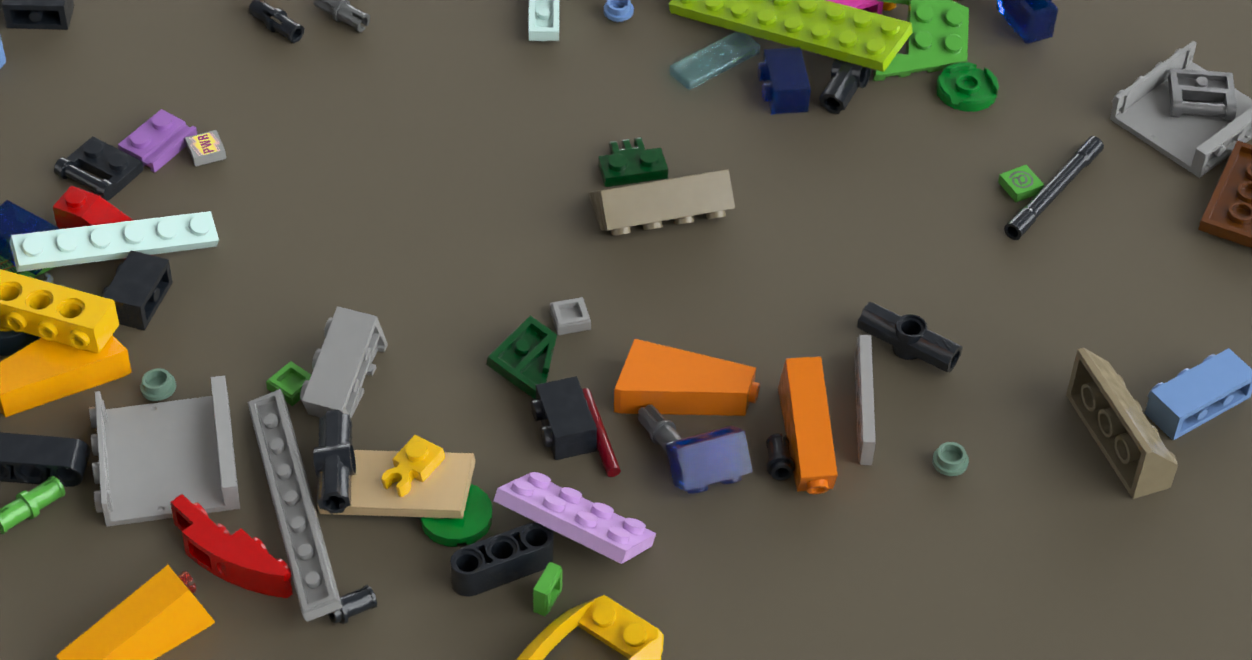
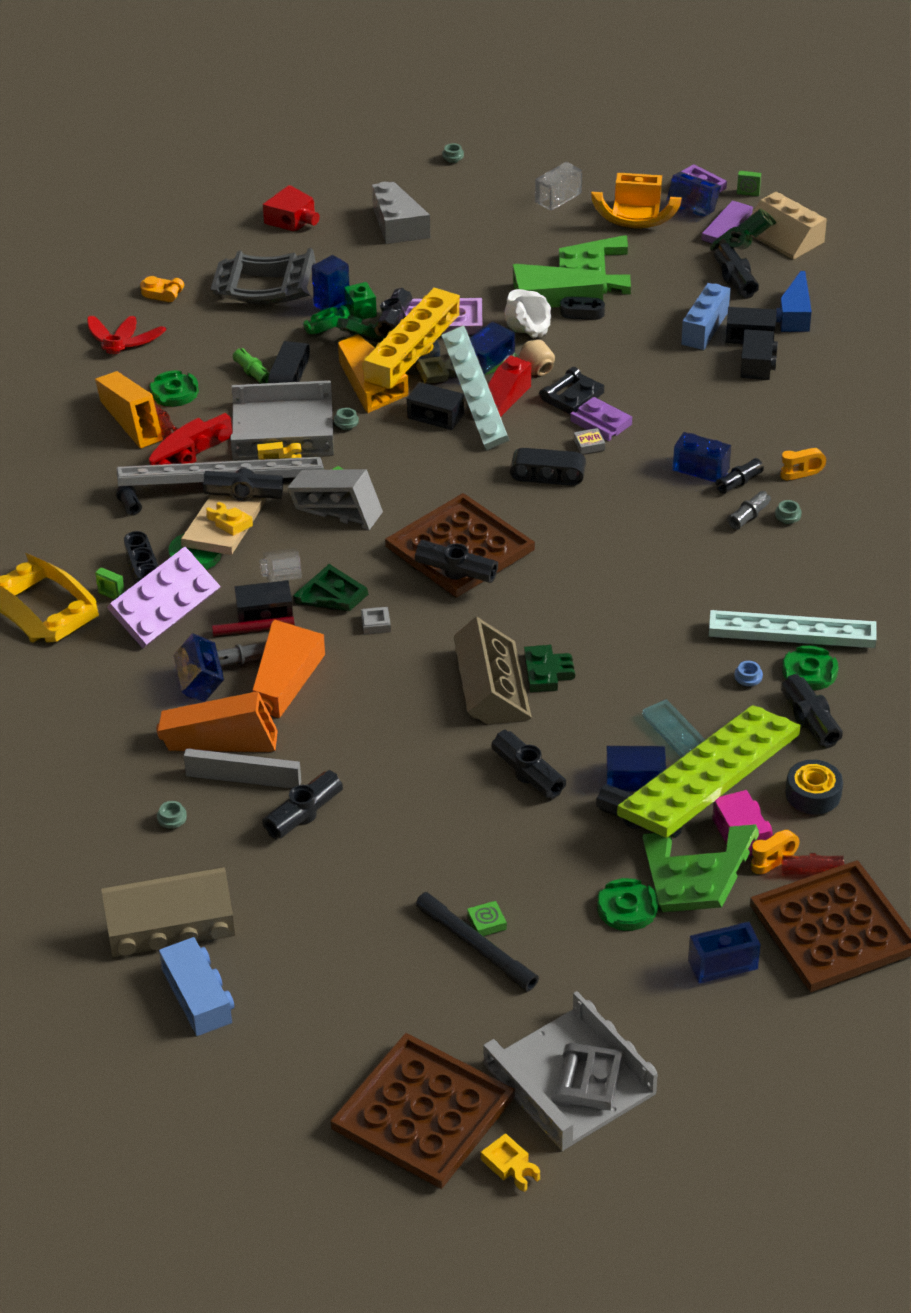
camera: 100 degrees right, 5 degrees down
none -> green tile [149,370,199,407]
none -> yellow plate [257,442,302,460]
none -> clear brick [259,548,302,582]
none -> reddish brown plate [385,493,535,598]
none -> black piece [415,540,498,583]
none -> black piece [491,729,566,799]
none -> black beam [510,448,586,486]
none -> tan head [519,340,555,376]
none -> clear blue brick [673,432,731,482]

